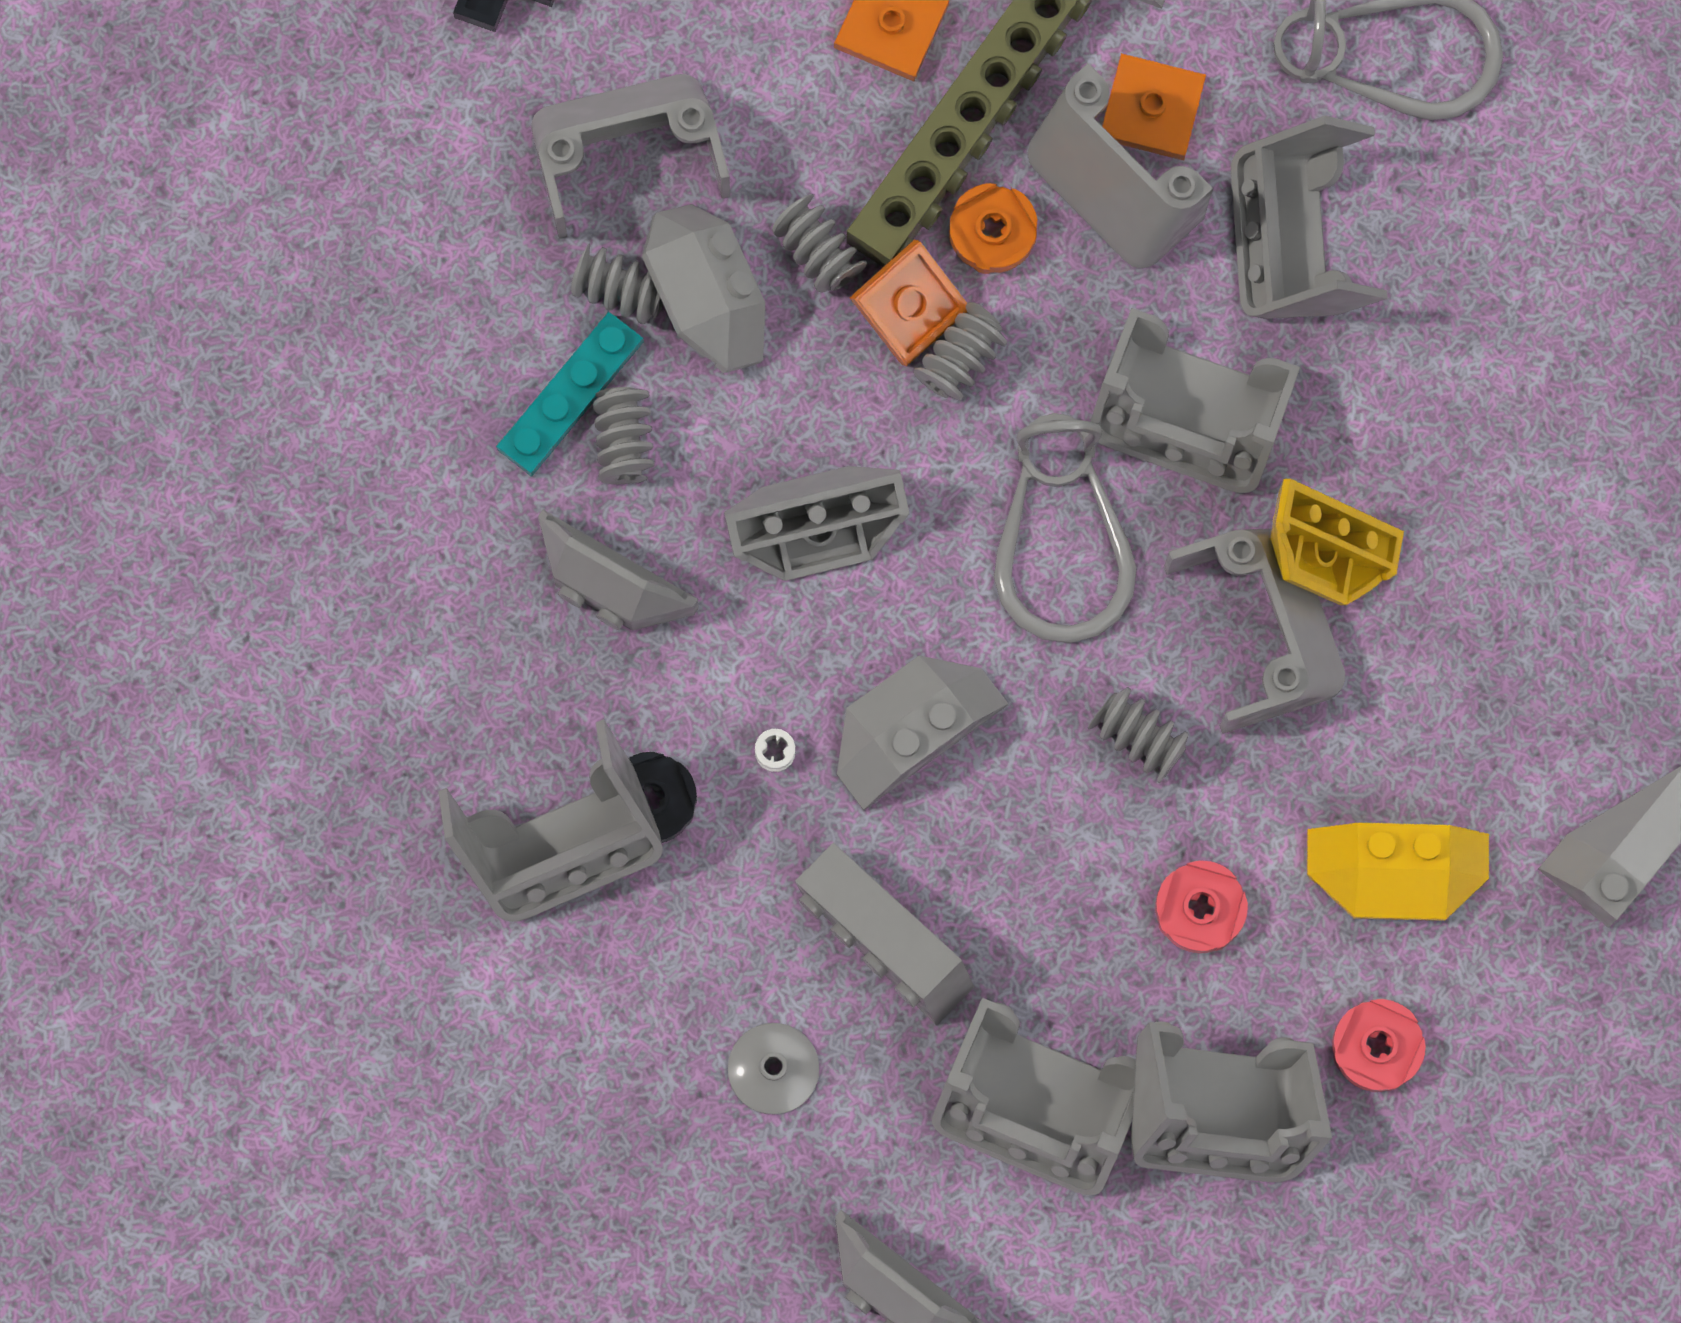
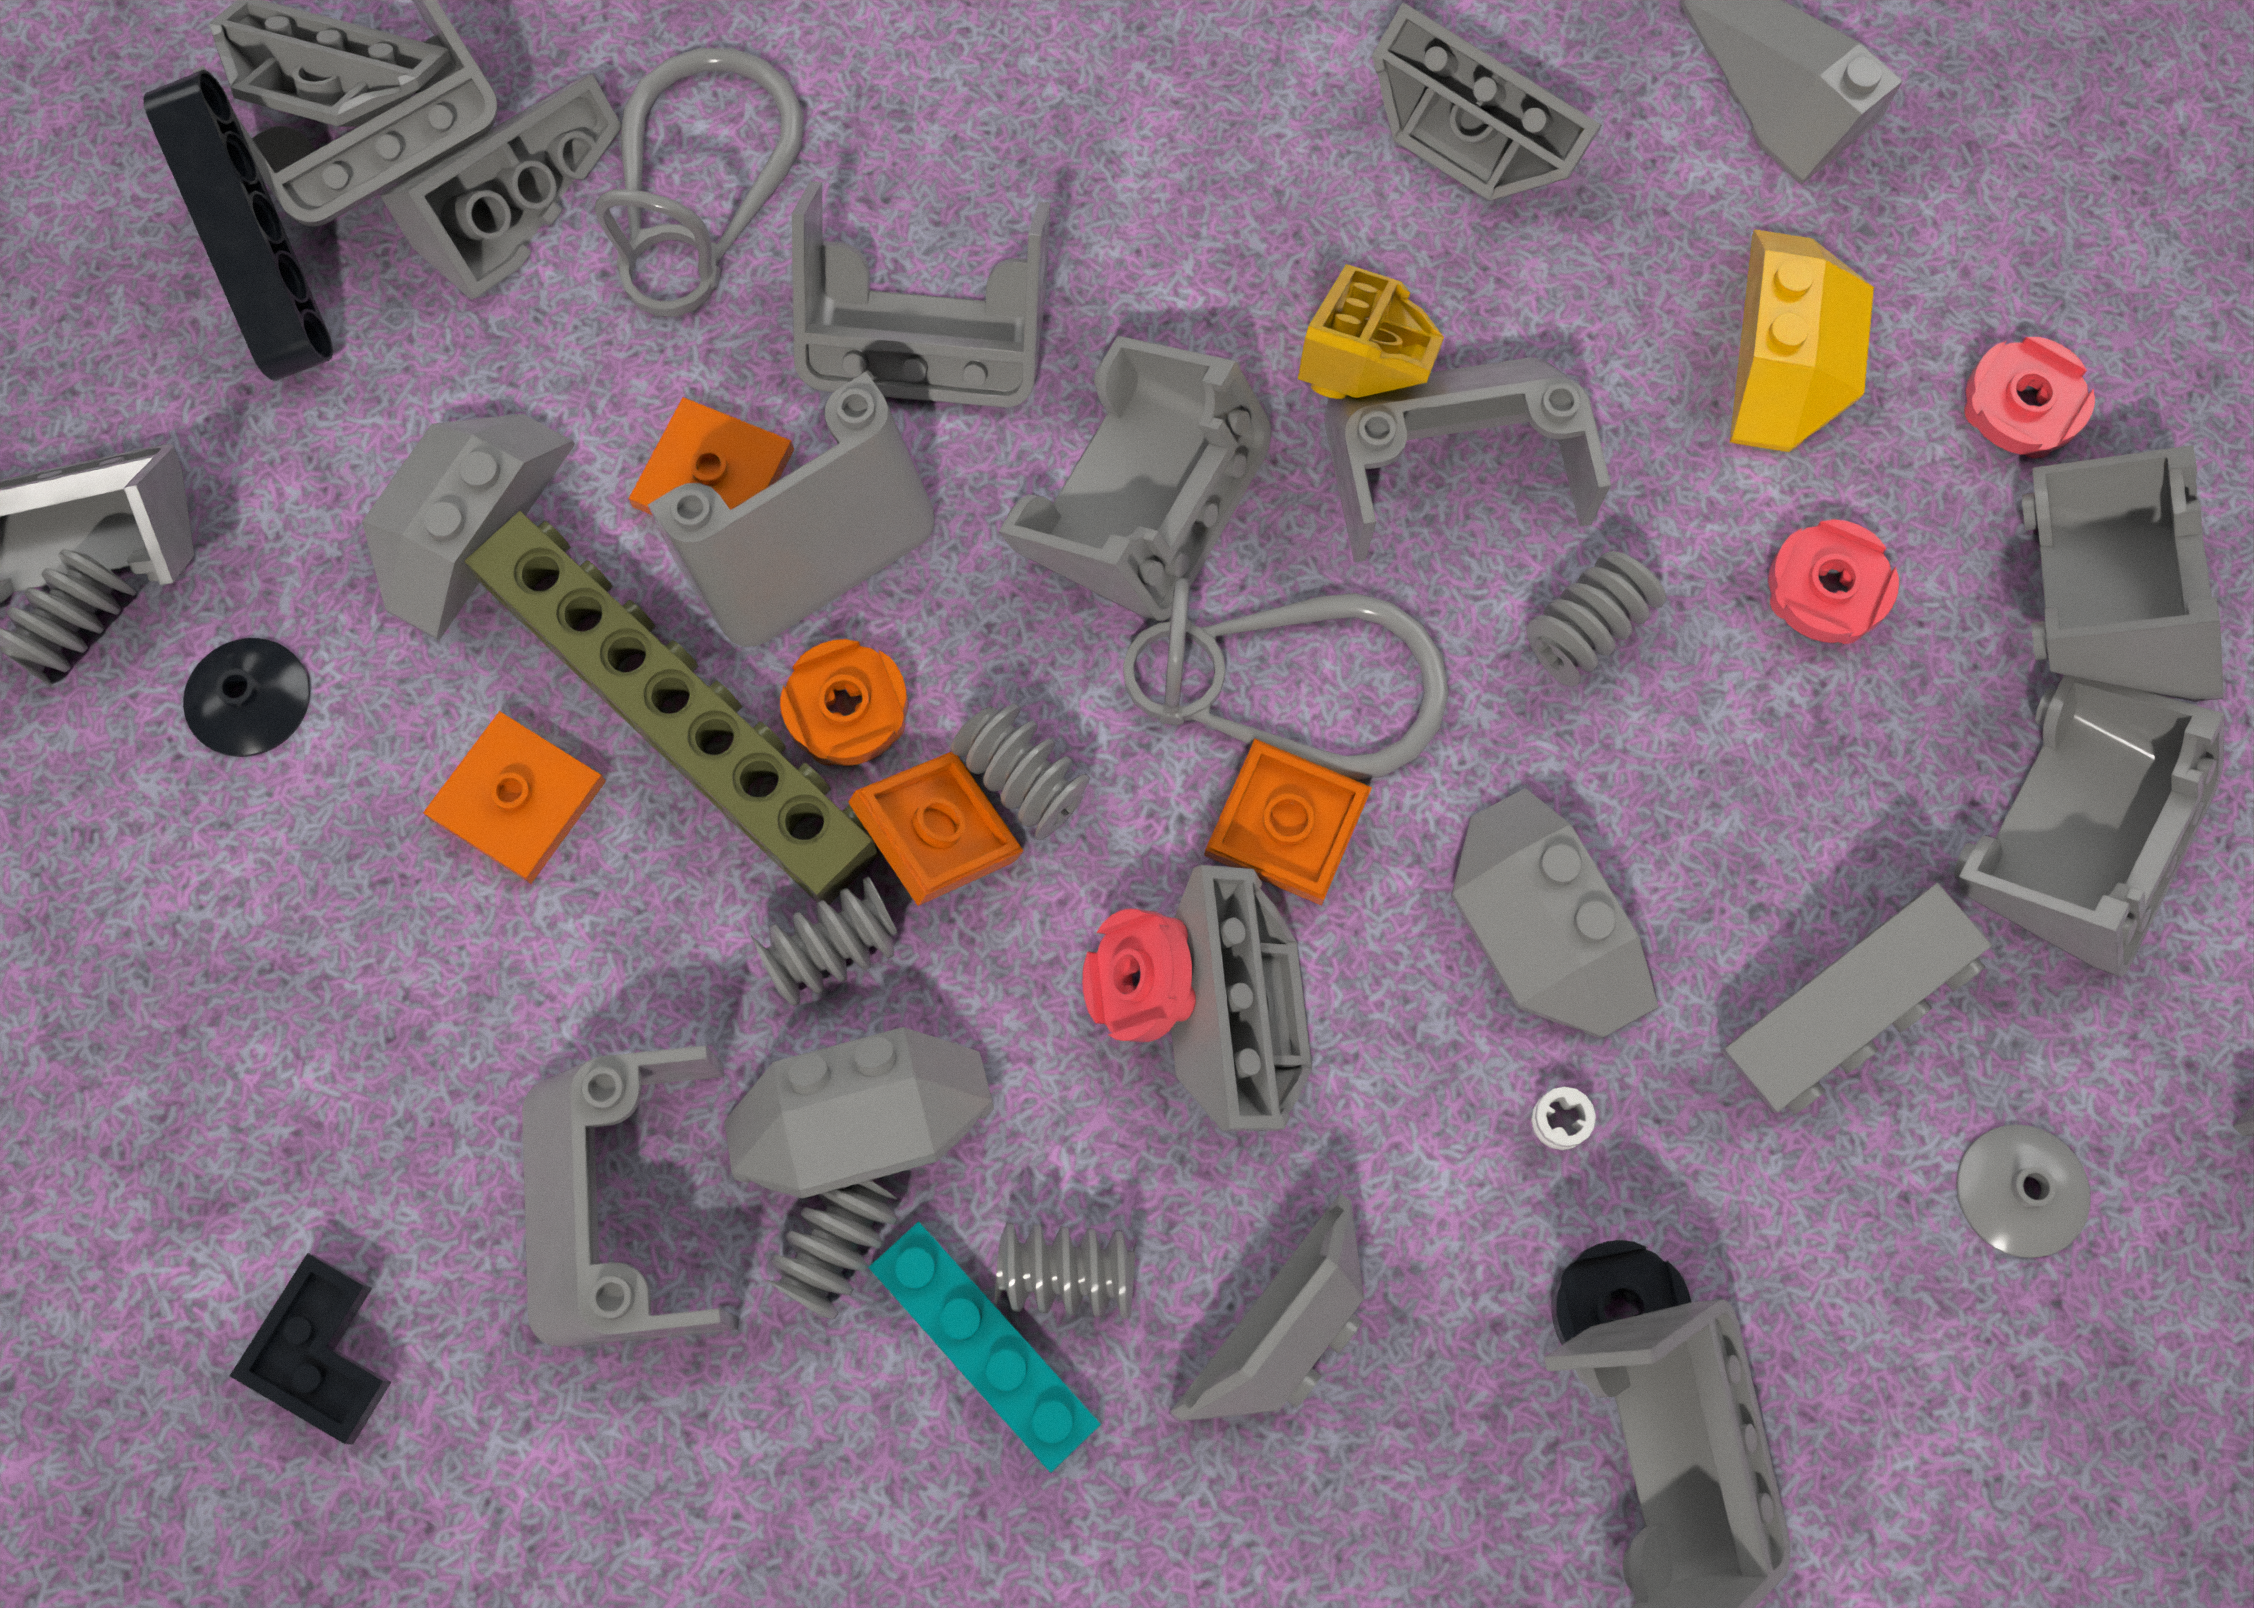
camera: 80 degrees left, 5 degrees down
none -> coral plate [1082,909,1196,1042]
none -> orange plate [1204,739,1372,906]
none -> light grey wedge [1372,2,1602,201]

